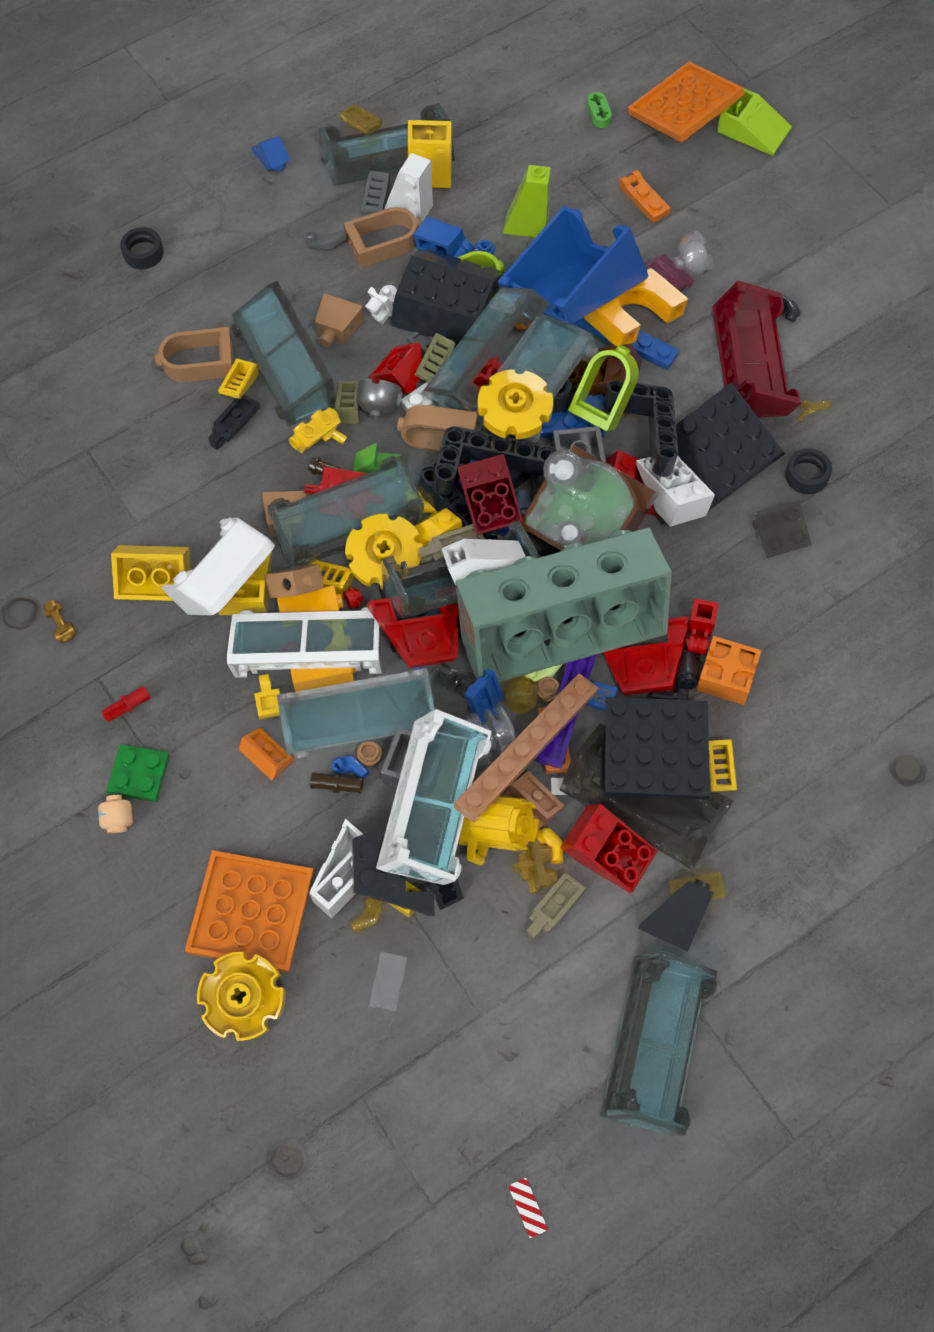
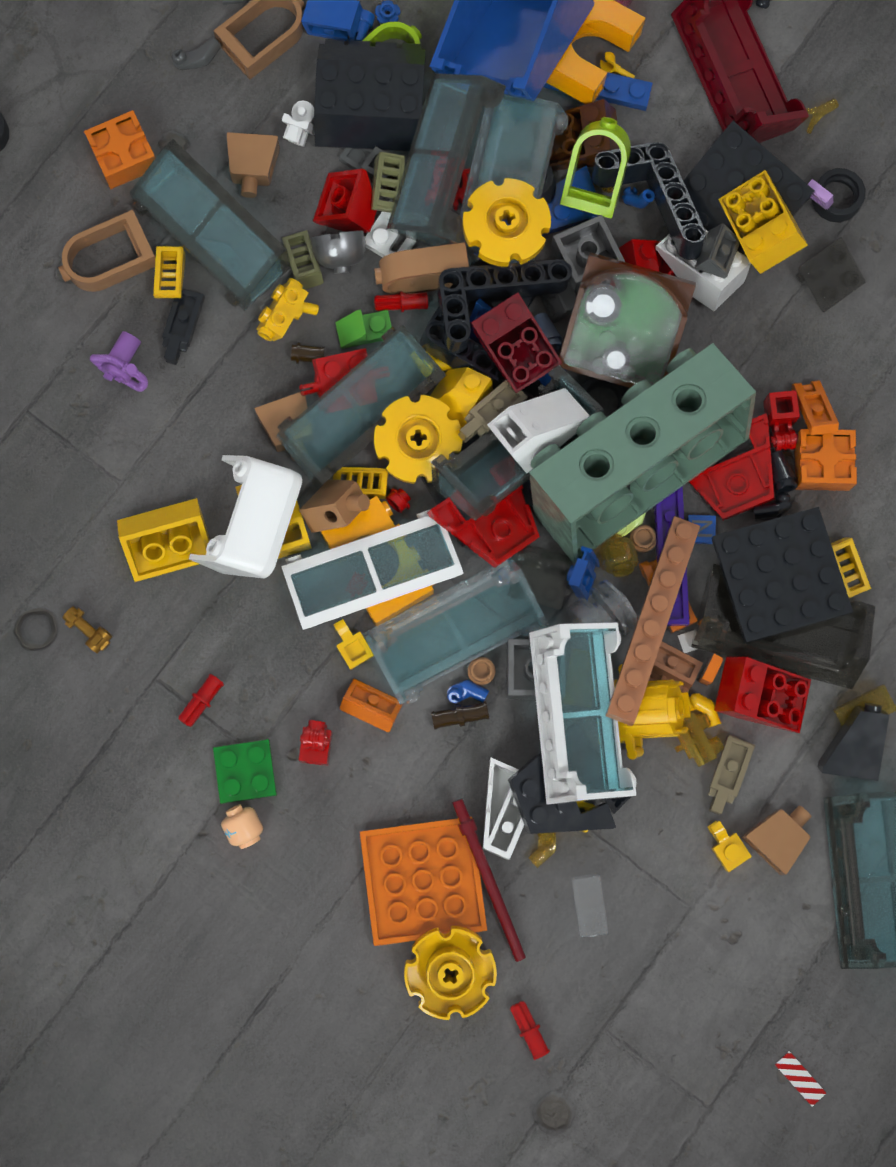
camera: 25 degrees left, 15 degrees up
none -> orange piece [84,110,159,190]
none -> medium lavender piece [90,331,148,392]
none -> red brick [299,720,332,766]
none -> red axle [374,291,428,313]
none -> dark red bar [452,798,526,962]
none -> red axle [510,1001,550,1060]
none -> yellow hand [600,52,635,78]
none -> blue arm [622,186,655,209]
none -> dark grey slope [695,223,740,279]
none -> orange tile [698,654,723,686]
none -> yellow plate [707,821,752,872]
none -> yellow slope [718,170,808,274]
none -> medium nougat torso [741,805,812,875]
none -> orange plate [791,380,839,435]
none -> lavender tile [808,179,833,210]

